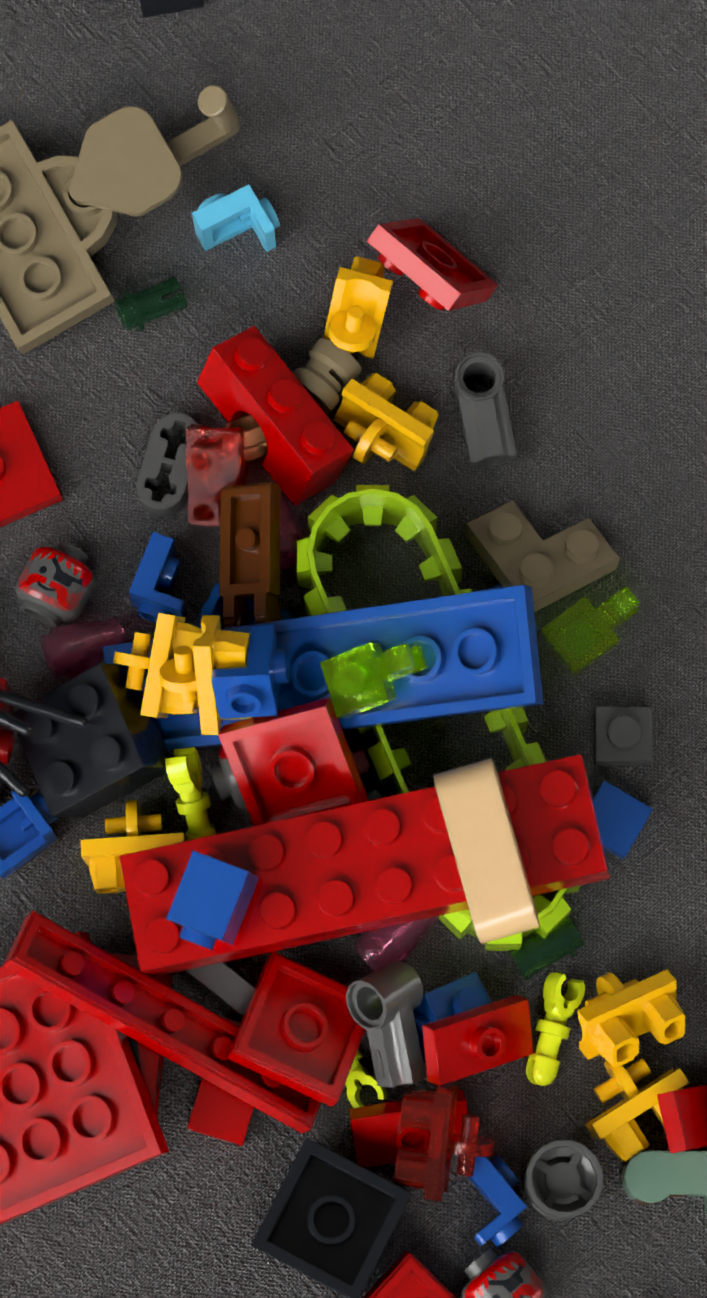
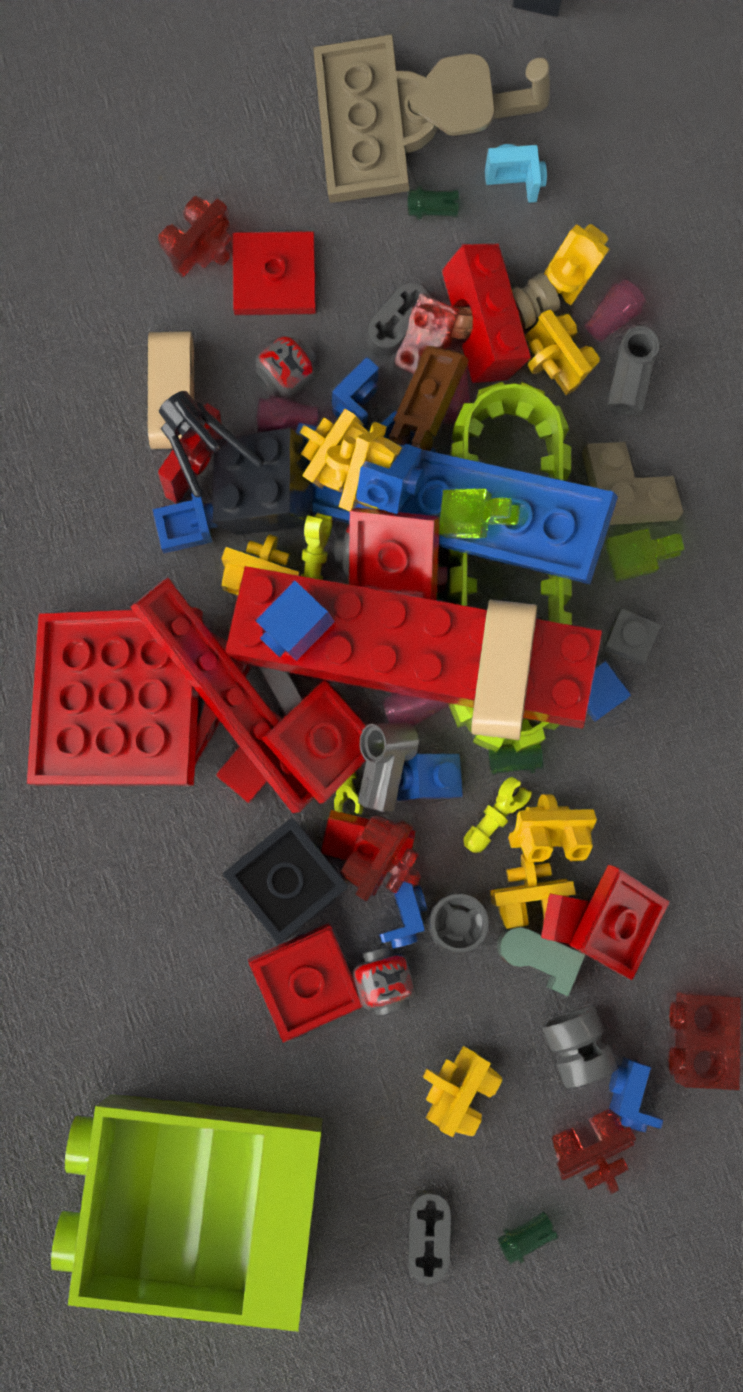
camera: 15 degrees right, 5 degrees up
red plate [366,218,498,311] -> none
red plate [422,995,533,1086] -> none
none -> clear pink cone [585,279,646,342]

